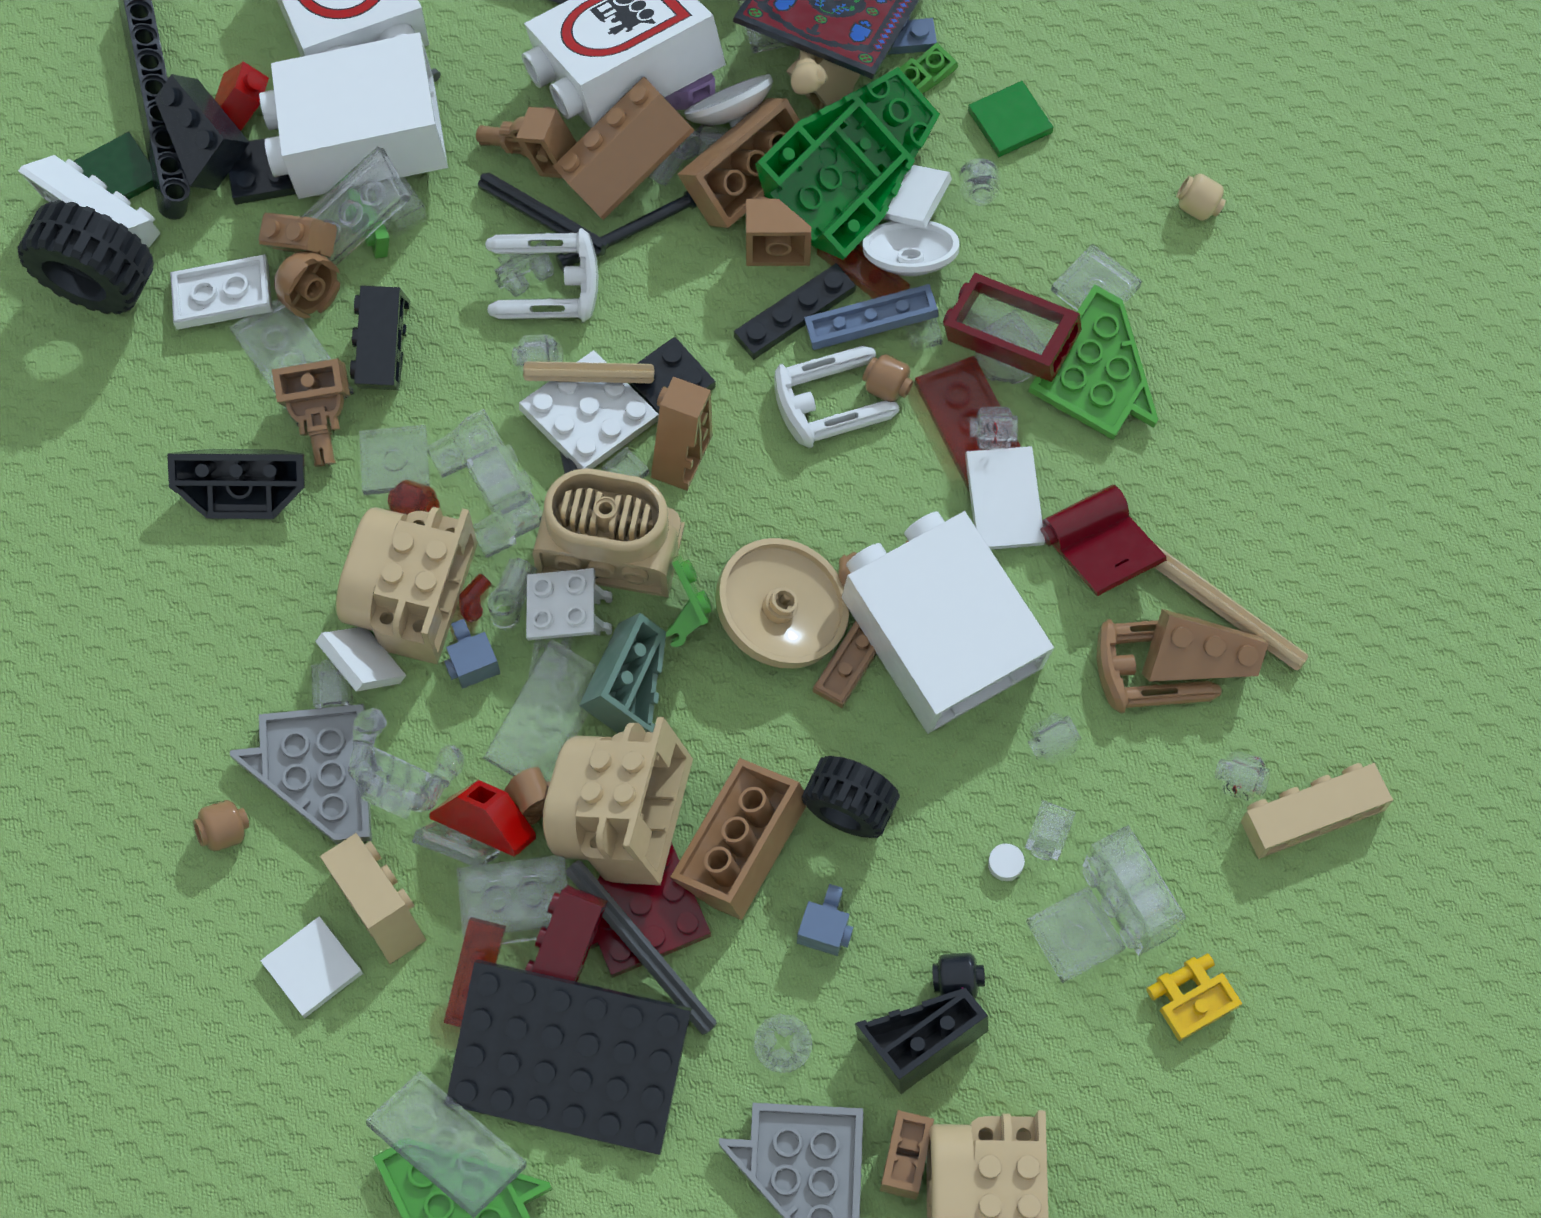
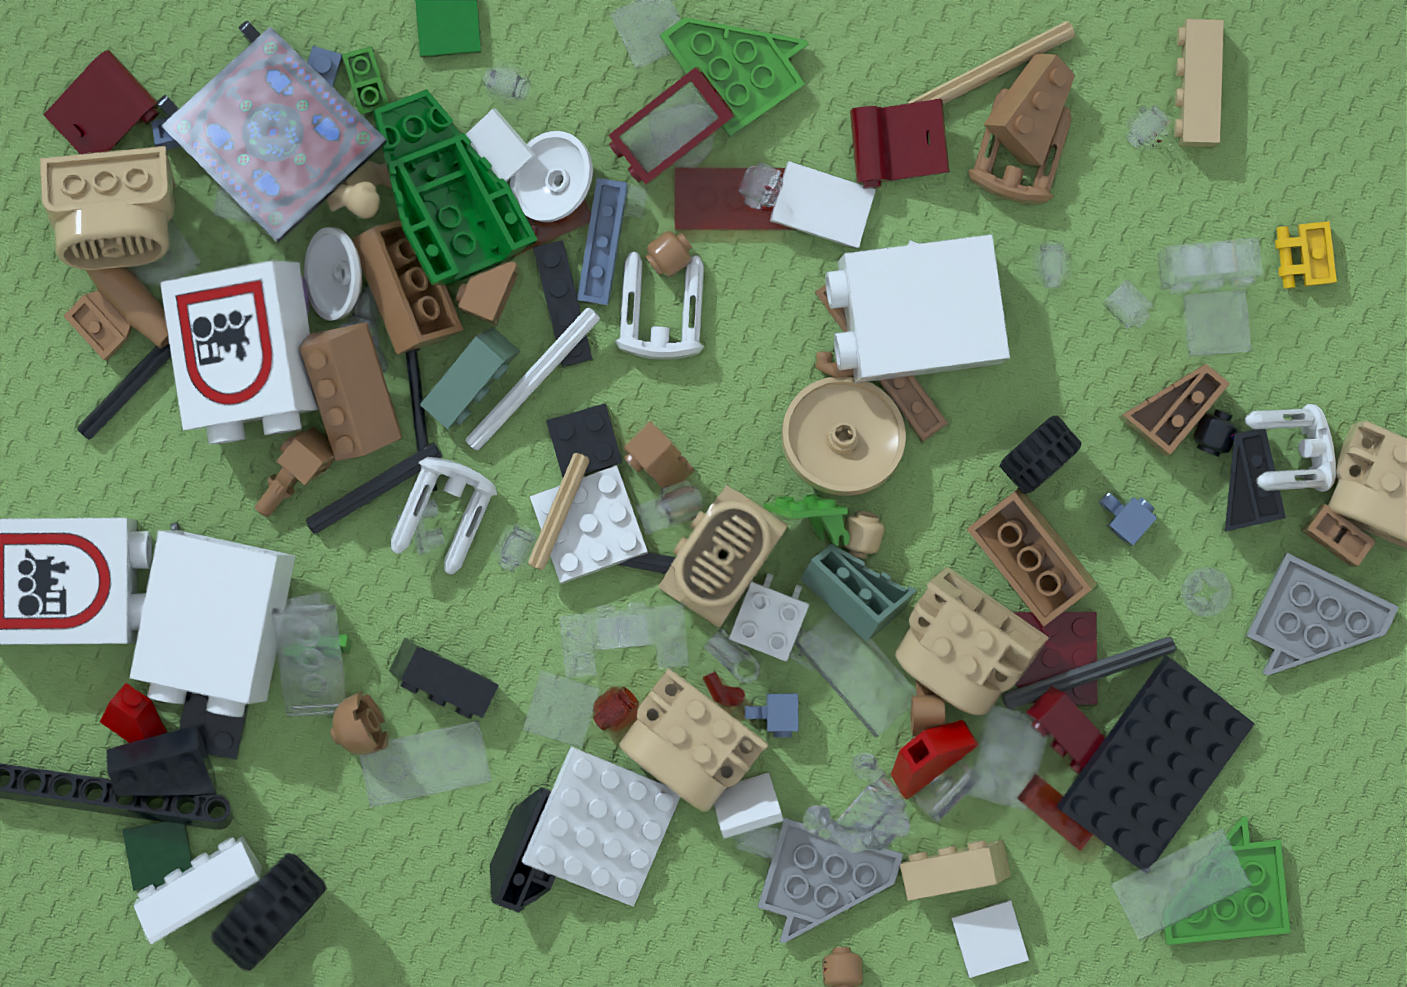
camera: 65 degrees left, 20 degrees up
white tile [170,254,272,330] -> none
medium nougat brick [258,212,337,257] -> none
medium nougat brick [272,358,350,467] -> none
white tile [988,844,1025,881] -> none
none -> sand green wedge [420,327,520,429]
none -> white axle [466,308,600,450]
none -> white plate [522,746,680,907]
none -> clear head [655,481,703,525]
none -> tan head [843,510,885,558]
none -> medium nougat wedge [1119,364,1230,457]
none -> white piece [1245,404,1336,492]

